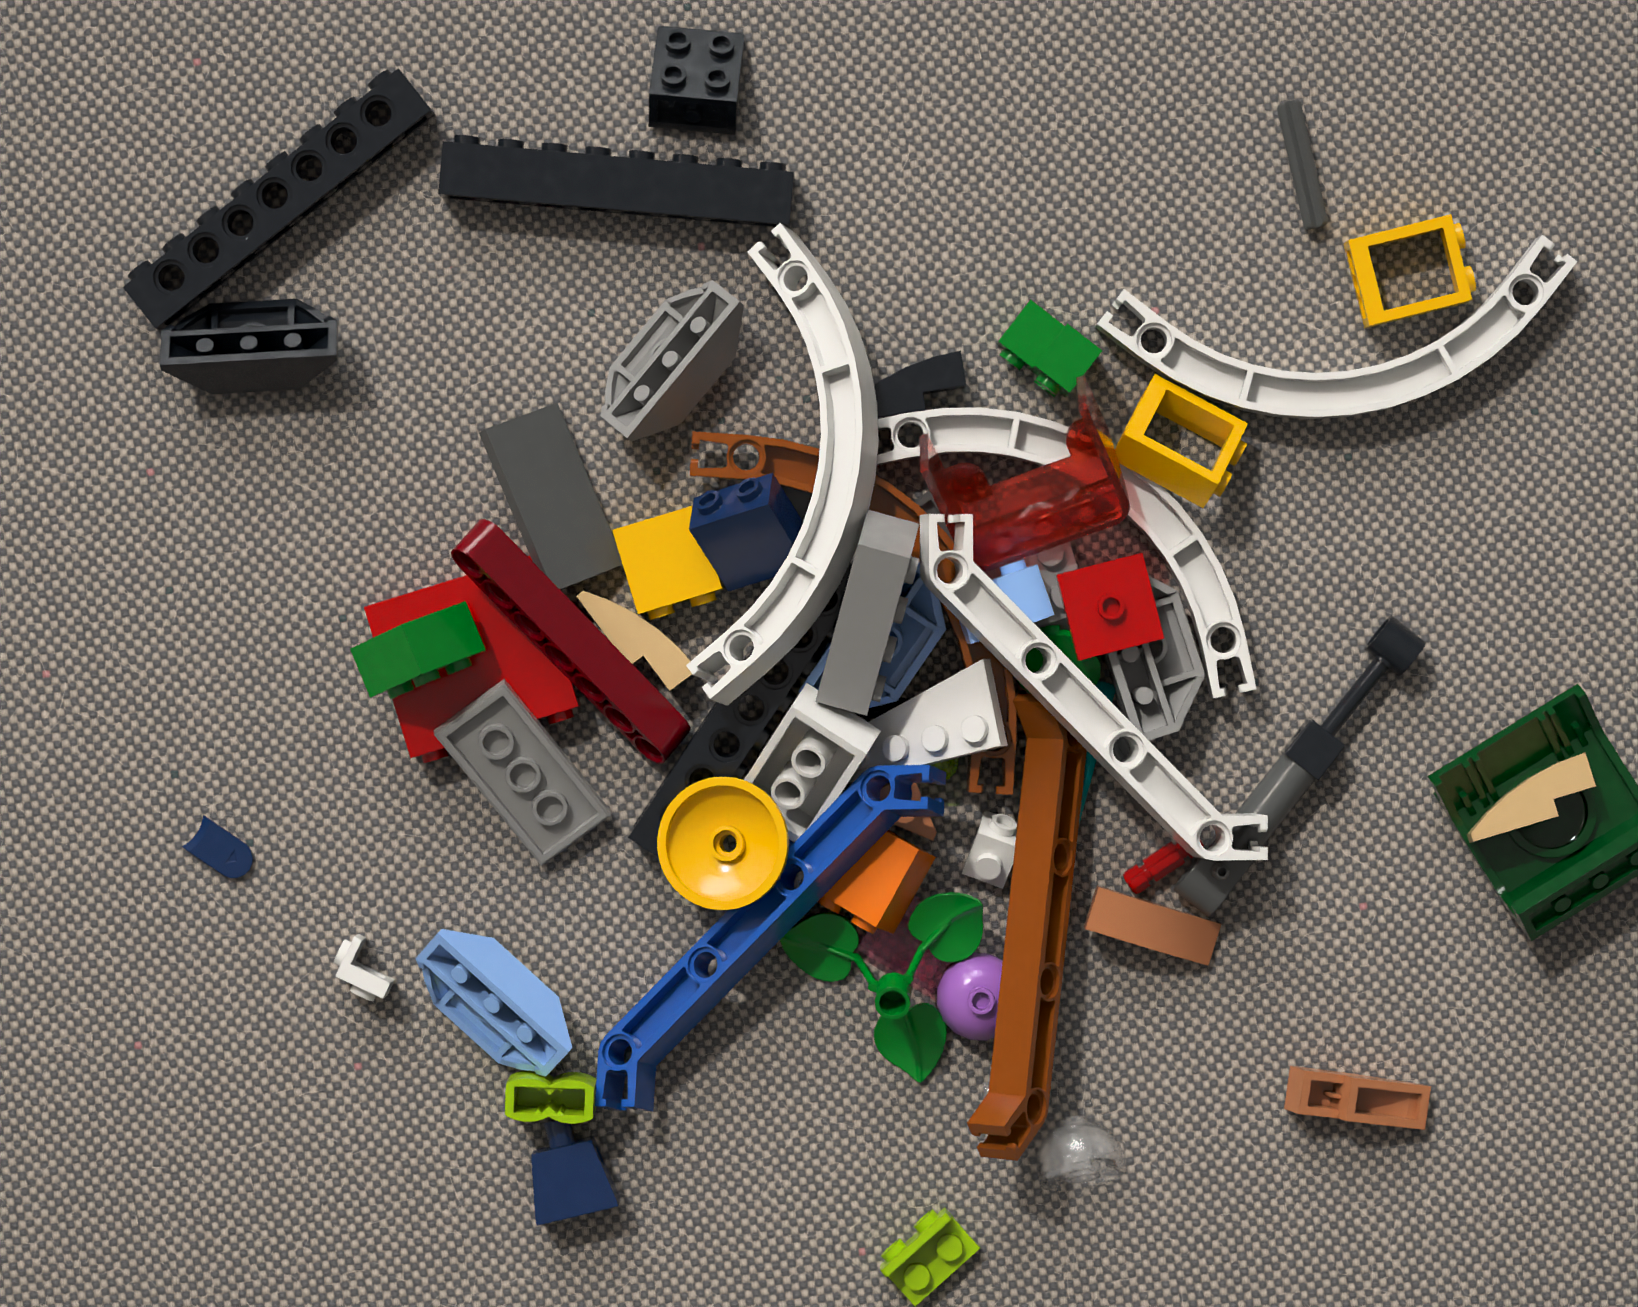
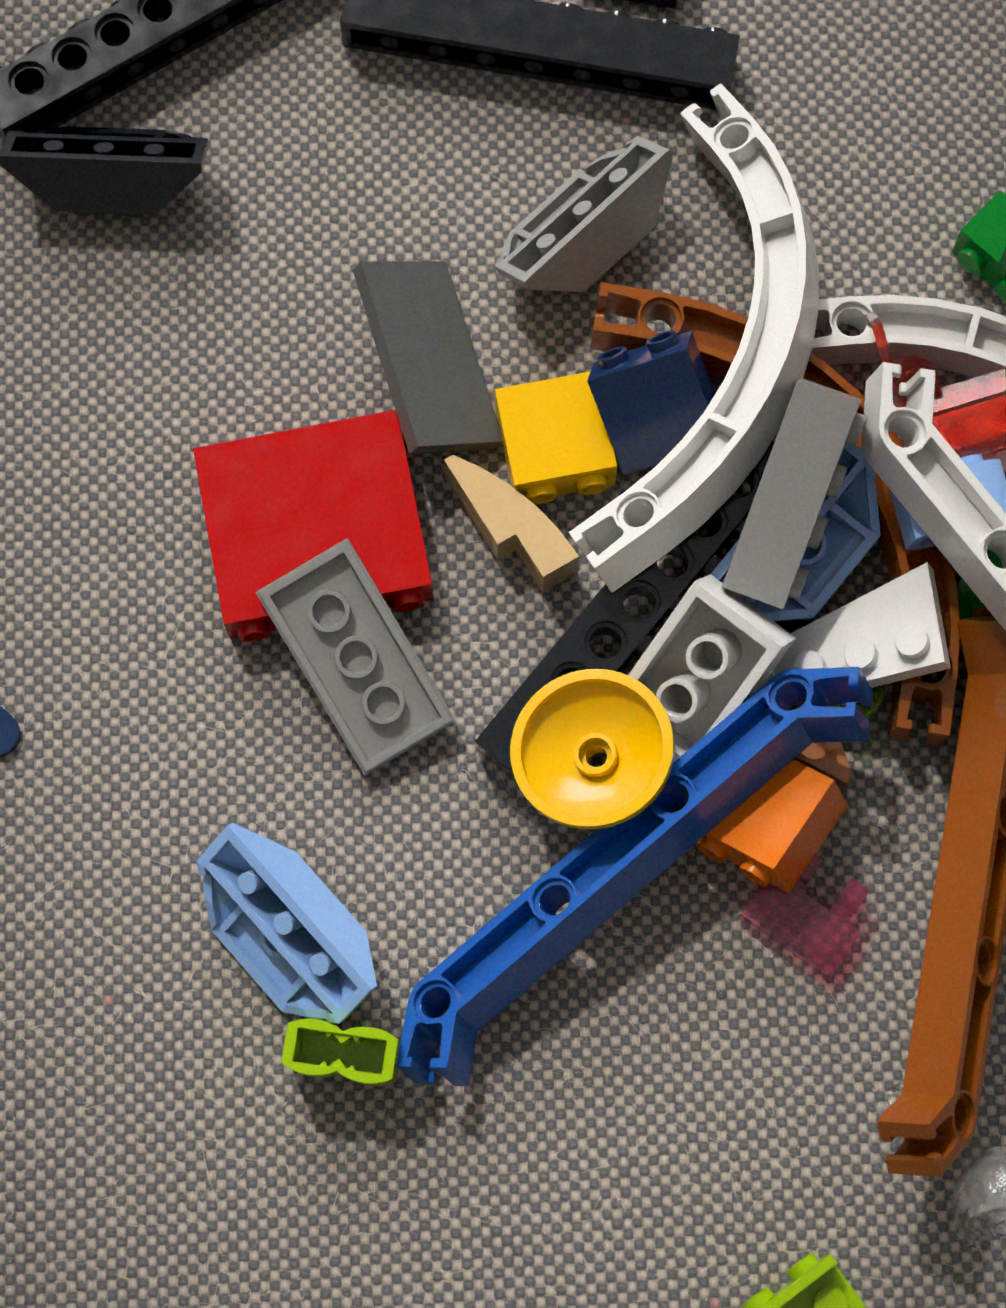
camera: 10 degrees right, 15 degrees down
white bracket [333,934,395,1001] -> none
green brick [350,601,486,699] -> none
dark red beam [451,519,691,764] -> none
dark blue torso [531,1119,621,1226] -> none
green plant [780,892,983,1083] -> none
black slope [874,350,966,419] -> none
medium lavender cylinder [936,953,1003,1041] -> none
white bracket [962,811,1018,889] -> none

